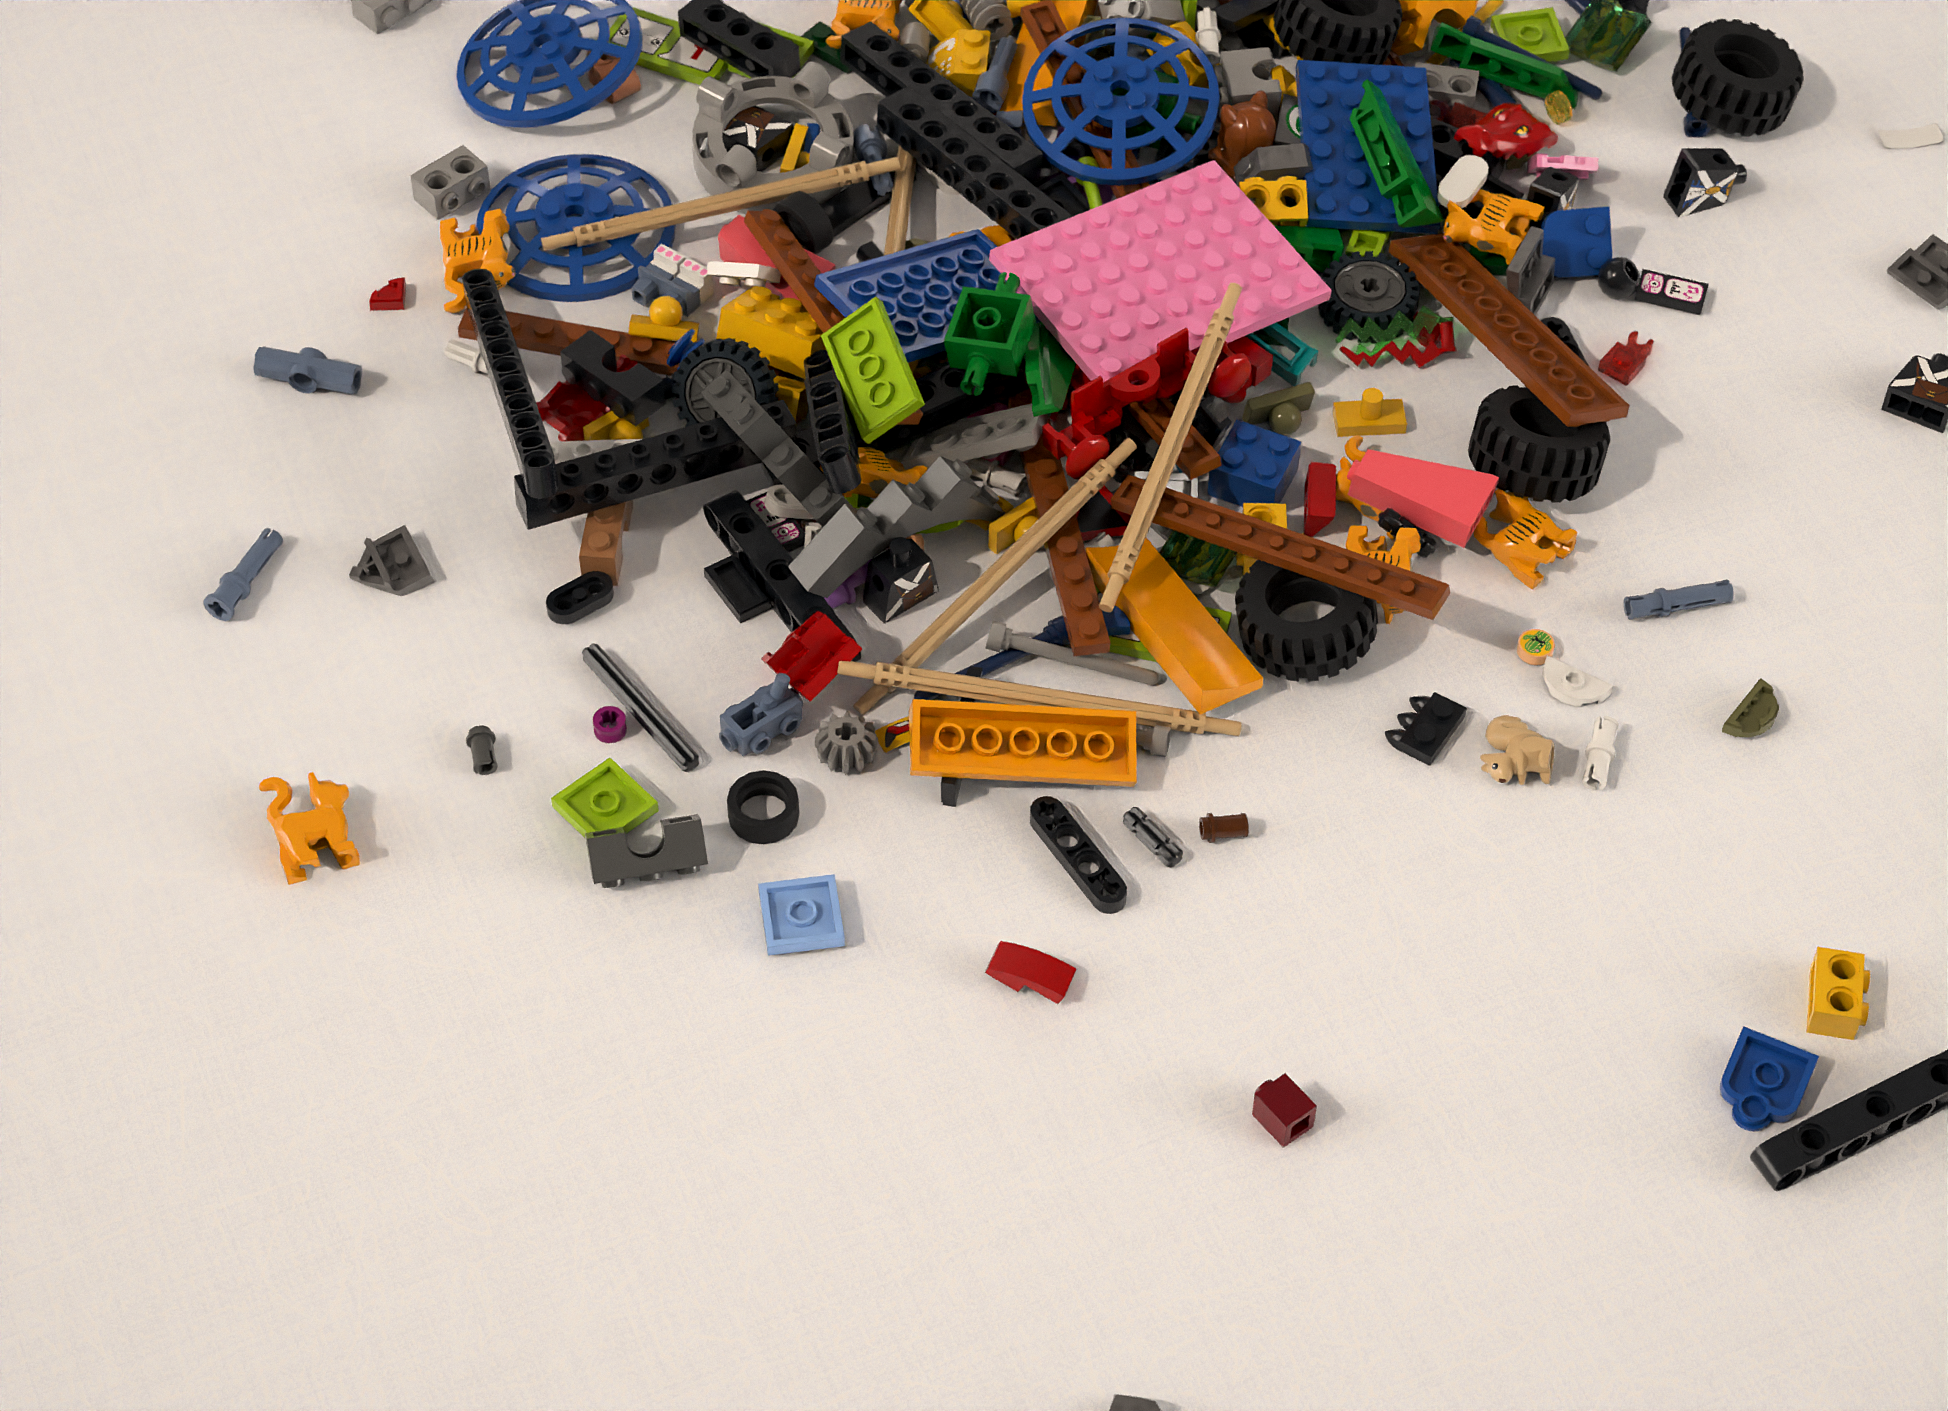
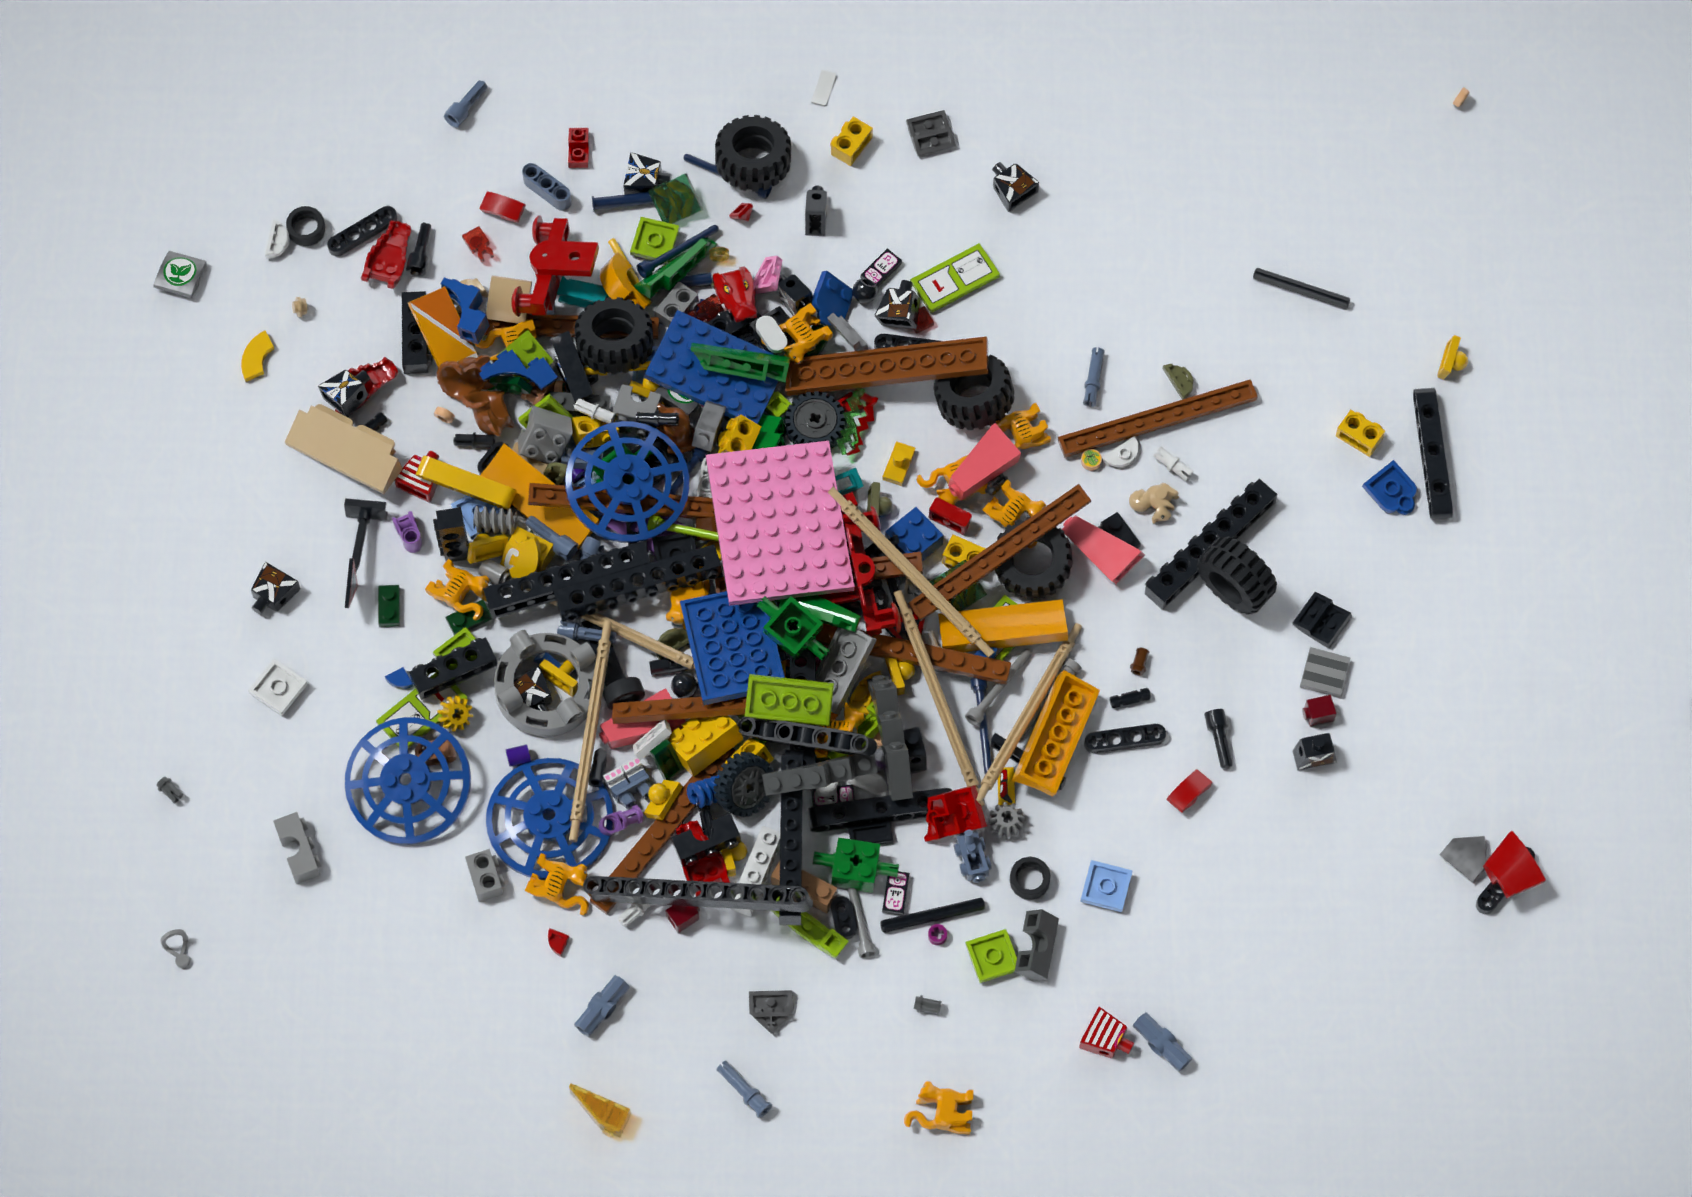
camera: 65 degrees left, 15 degrees up
none -> yellow gear [437,695,473,732]
none -> dark purple piece [505,744,531,767]
none -> yellow tile [509,536,541,578]
none -> clear yellow slope [569,1083,631,1138]
none -> black bar [589,748,607,787]
none -> medium lavender connector [599,805,643,836]
none -> black pin [636,411,679,427]
none -> dark green plate [650,739,684,780]
none -> dark red brick [665,905,700,933]
none -> red slope [729,203,753,221]
none -> lime slope [772,897,849,958]
none -> green brick [812,837,899,893]
none -> yellow brick [830,116,873,166]
none -> light grey piece [848,888,876,958]
none -> black torso [875,280,920,329]
none -> tile [882,871,910,915]
none -> tile [910,243,1000,313]
none -> dark orange plate [1058,379,1258,458]
none -> coral slope [1062,515,1145,584]
none -> red torso [1079,1007,1134,1058]
none -> sand blue piece [1133,1012,1192,1072]
none -> black brick [1144,478,1278,610]
none -> black tyre [1197,536,1277,615]
none -> black piece [1204,709,1233,769]
none -> black slope [1292,592,1352,648]
none -> black torso [1292,733,1337,771]
none -> tile [1300,647,1351,698]

